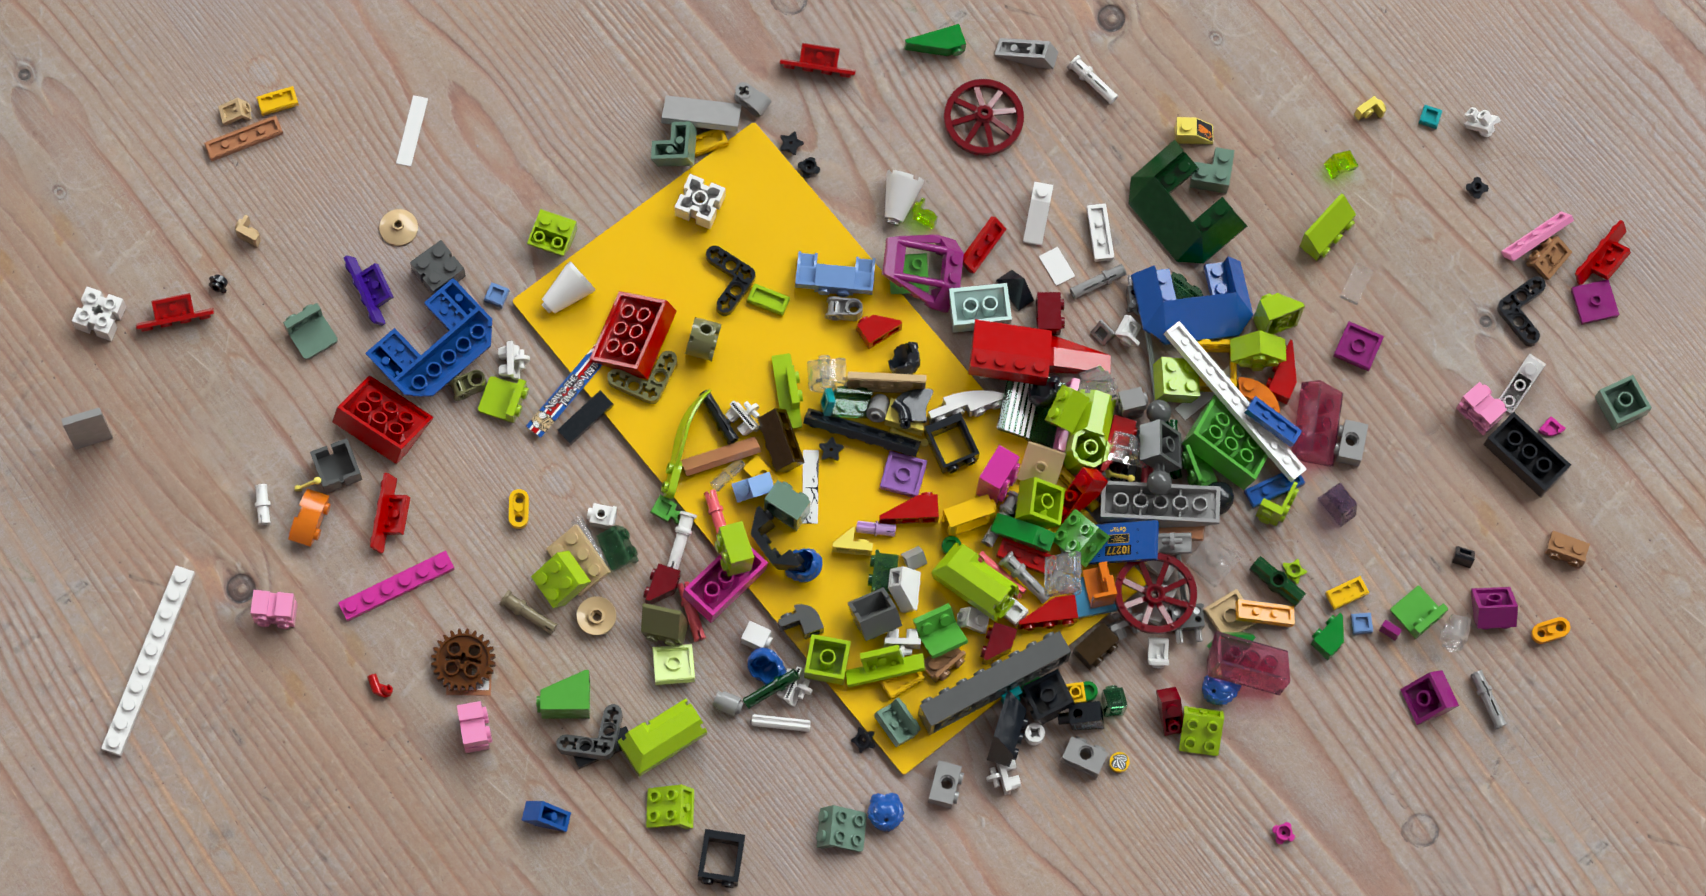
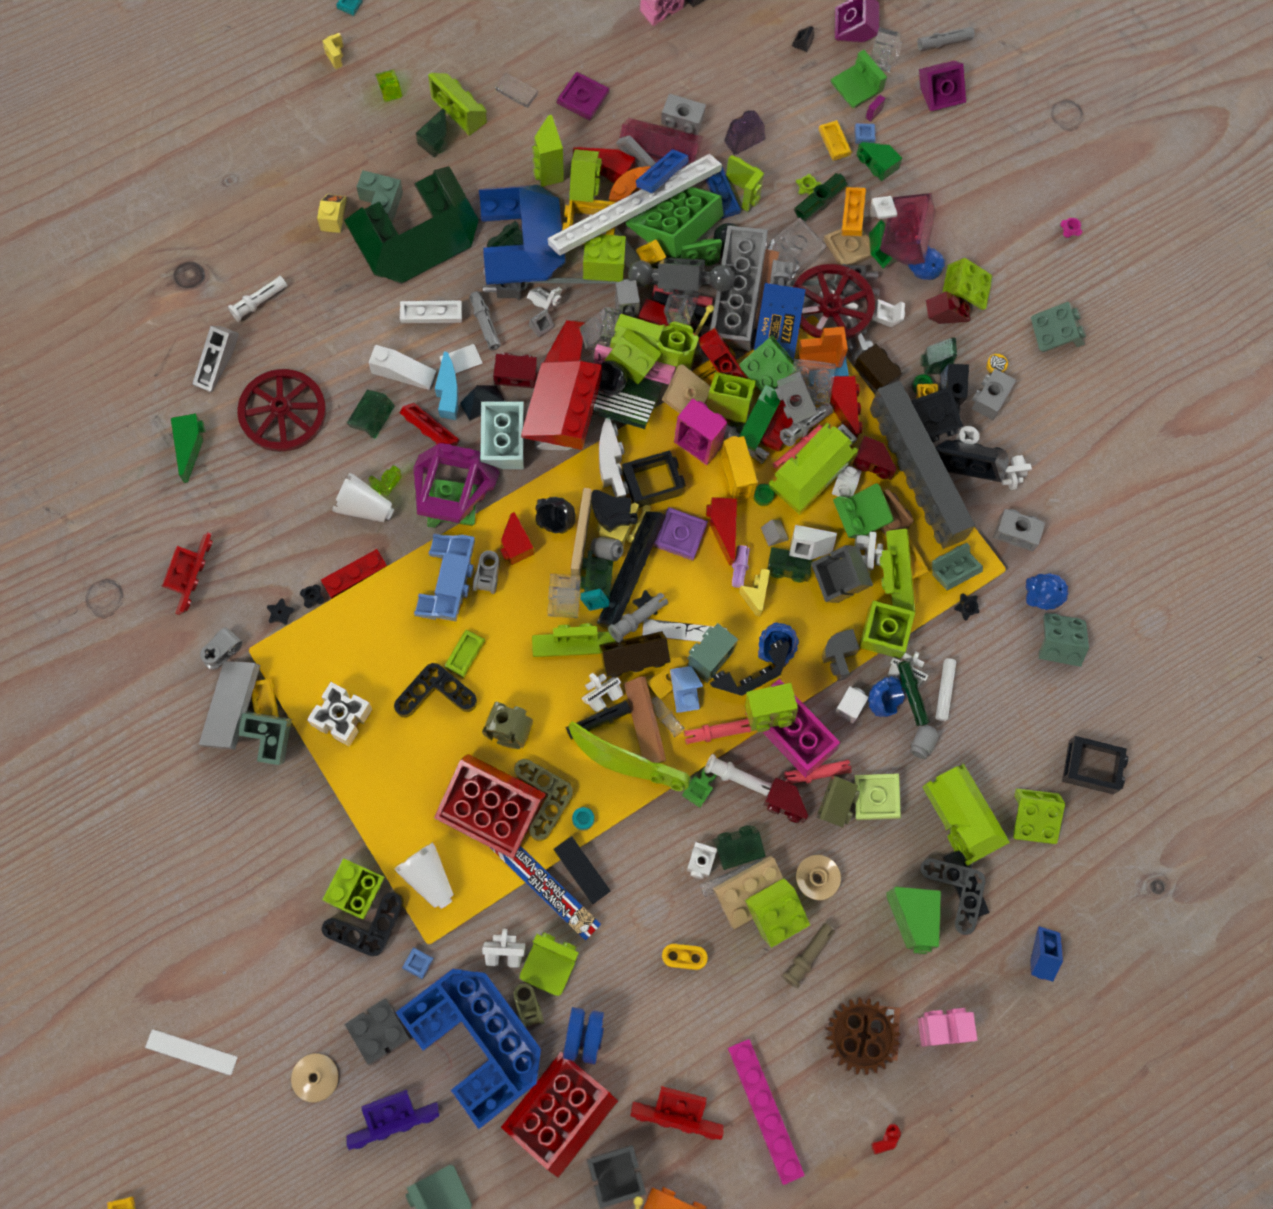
camera: 85 degrees left, 0 degrees up
none -> red plate [321,549,387,599]
none -> black beam [321,892,404,957]
none -> clear green bracket [347,389,395,439]
none -> clear green slope [416,108,448,158]
none -> medium azure slope [435,351,459,420]
none -> blue wheel [563,1007,604,1064]
none -> teal tile [572,807,594,831]
none -> light grey pin [608,593,668,642]
none -> light grey tile [616,135,656,168]
none -> yellow plate [635,239,666,264]
none -> light grey brick [775,371,818,424]
none -> white bracket [870,196,897,219]
none -> sand green bracket [1031,301,1086,352]

